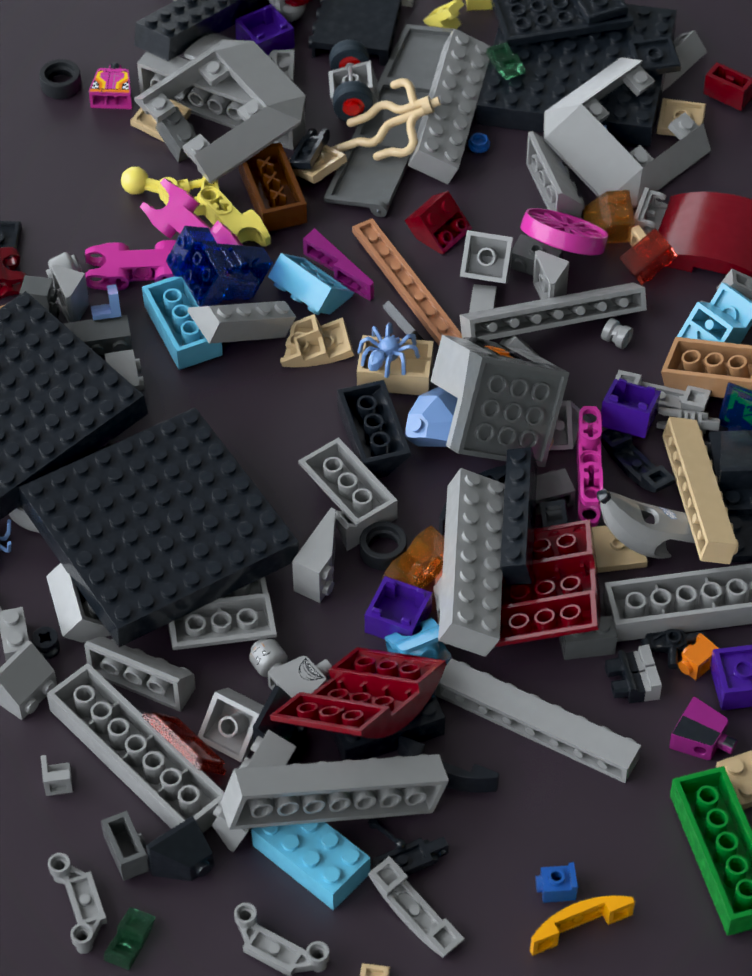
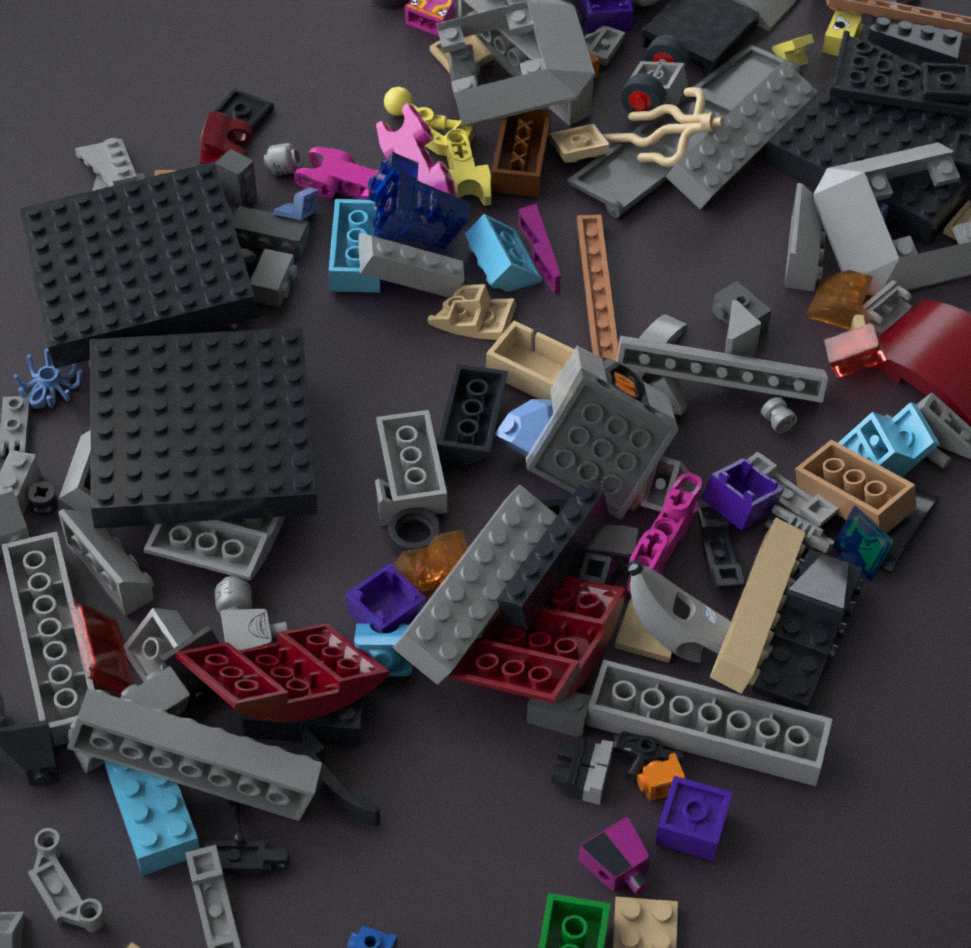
camera: 25 degrees right, 0 degrees up
light grey slope [51,264,89,323] -> none
black hinge [289,128,330,170] -> none
light grey slope [292,508,336,603] -> none
medium blue animal [357,322,420,378] -> none
tile [383,300,424,340] -> none
dark red slope [404,191,472,254] -> none
light grey brick [436,658,641,783] -> none
light grey slope [460,230,513,284] -> none
blue plate [468,133,490,153] -> none
clear green slope [486,42,526,80] -> none
dark pink piece [520,208,608,255] -> none

